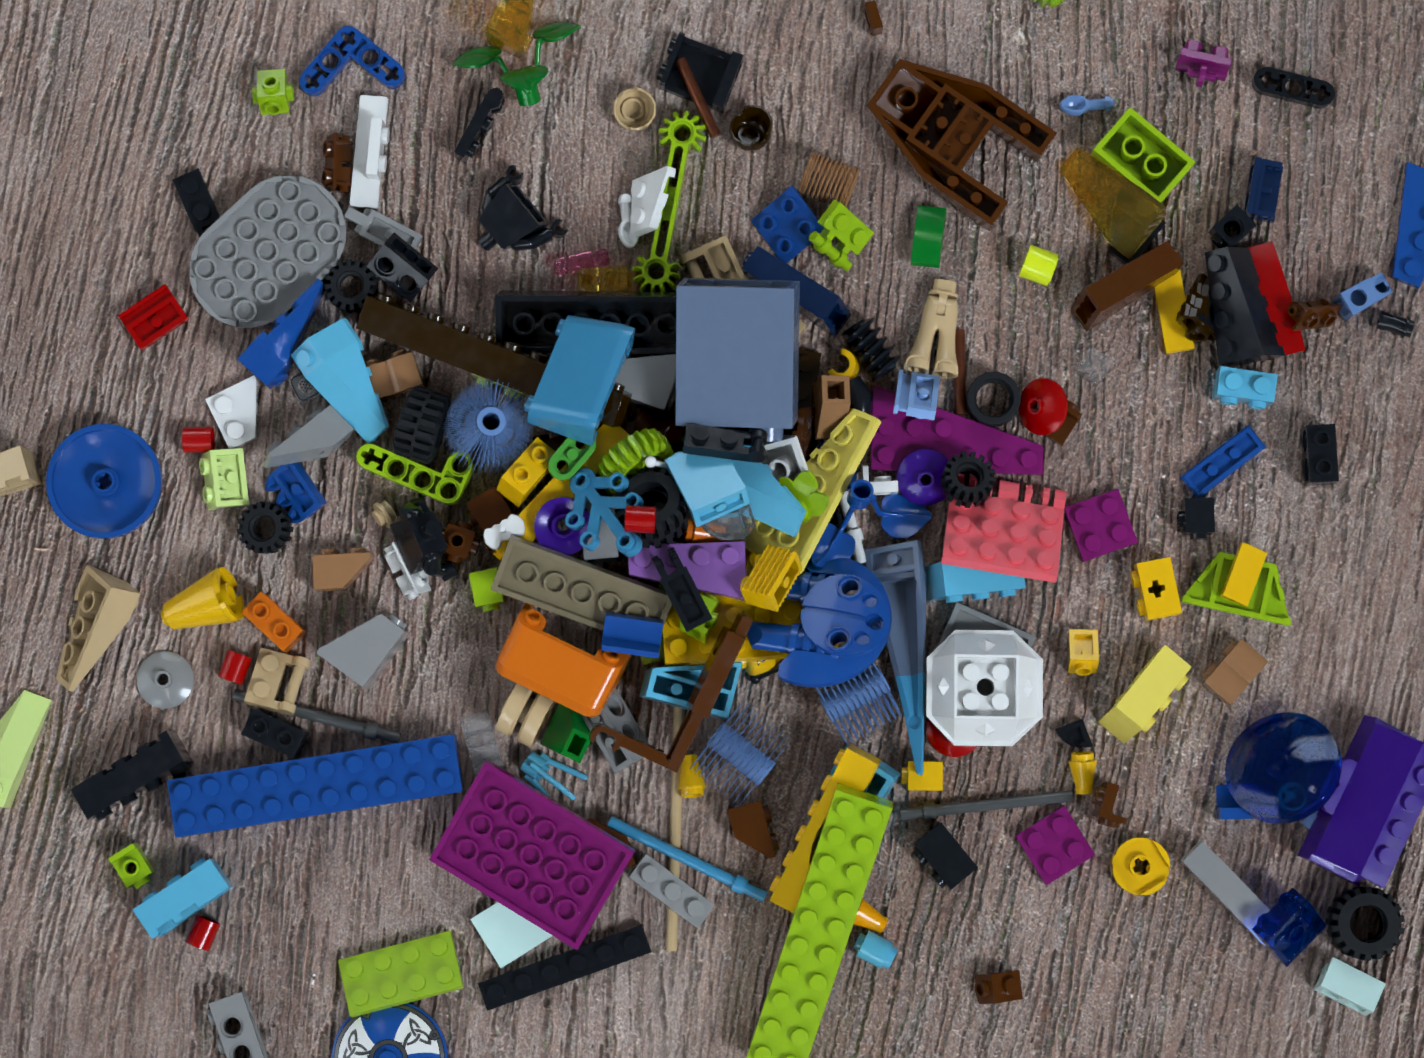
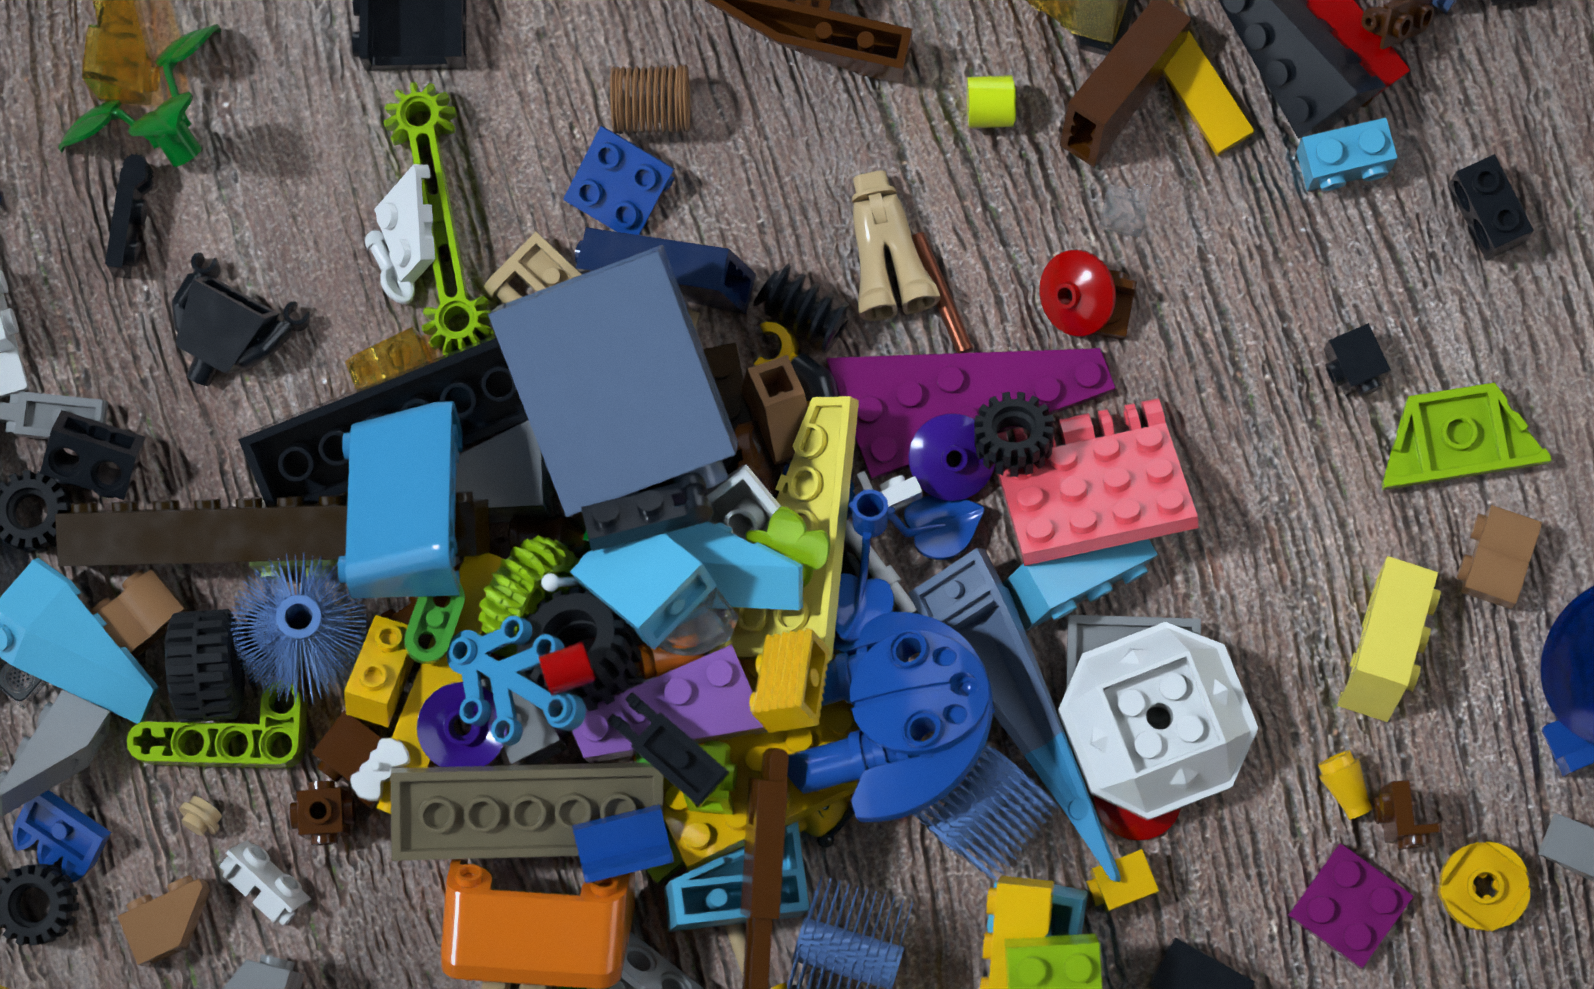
camera: 20 degrees left, 5 degrees down
black torso [390,495,458,582] -> none
lime brick [469,568,506,612] -> none
clear pink axle [554,249,610,276] -> none
tan hair [613,87,656,131] -> none
copper bar [675,57,721,139] -> none
dark brown hair [729,105,773,151] -> none
lime plate [809,199,874,271] -> none
light blue plate [893,369,940,420] -> none
dark grey bar [900,790,1073,821] -> none
green slope [911,206,947,268] -> none
black tyre [966,371,1021,427] -> none
black tile [1055,719,1093,748] -> none
magenta plate [1064,489,1138,562] -> none
yellow bracket [1068,629,1099,676] -> none
yellow brick [1130,557,1182,622] -> none
dark brown rock [1176,273,1216,342] -> none
blue tile [1180,425,1266,498] -> none
yellow slope [1220,542,1267,607] -> none

